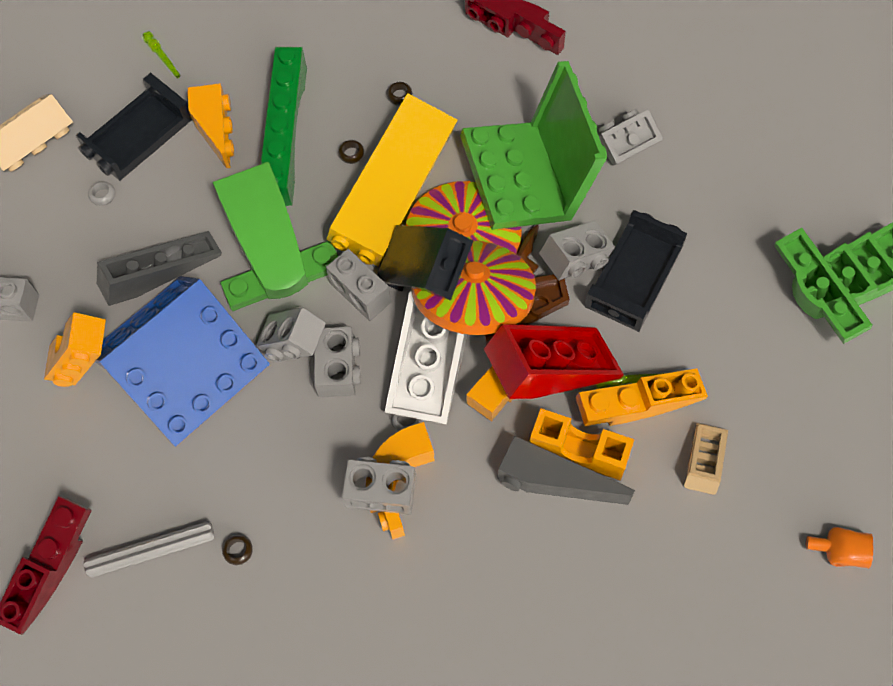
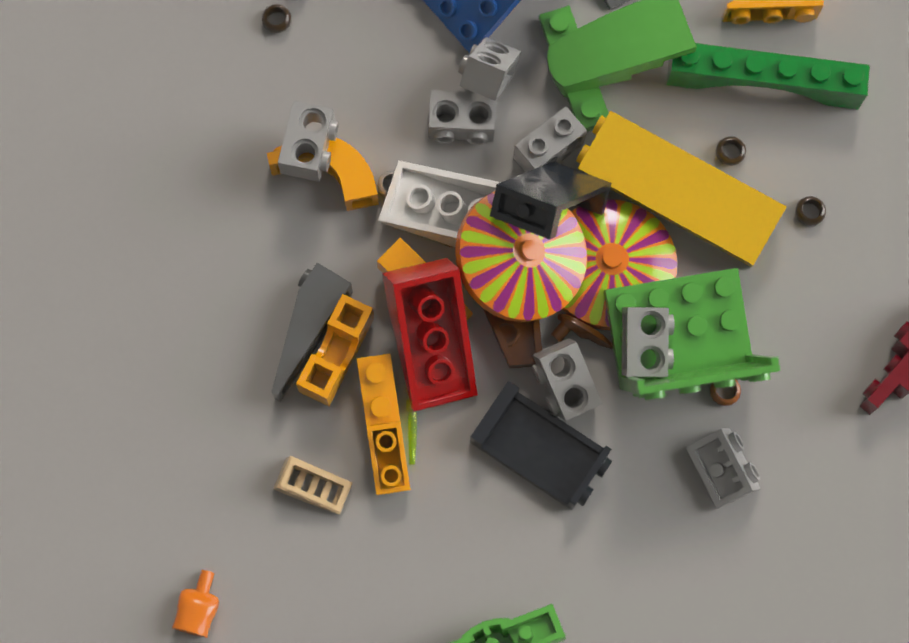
camera: 90 degrees right, 10 degrees up
none -> light grey brick [622,307,674,377]

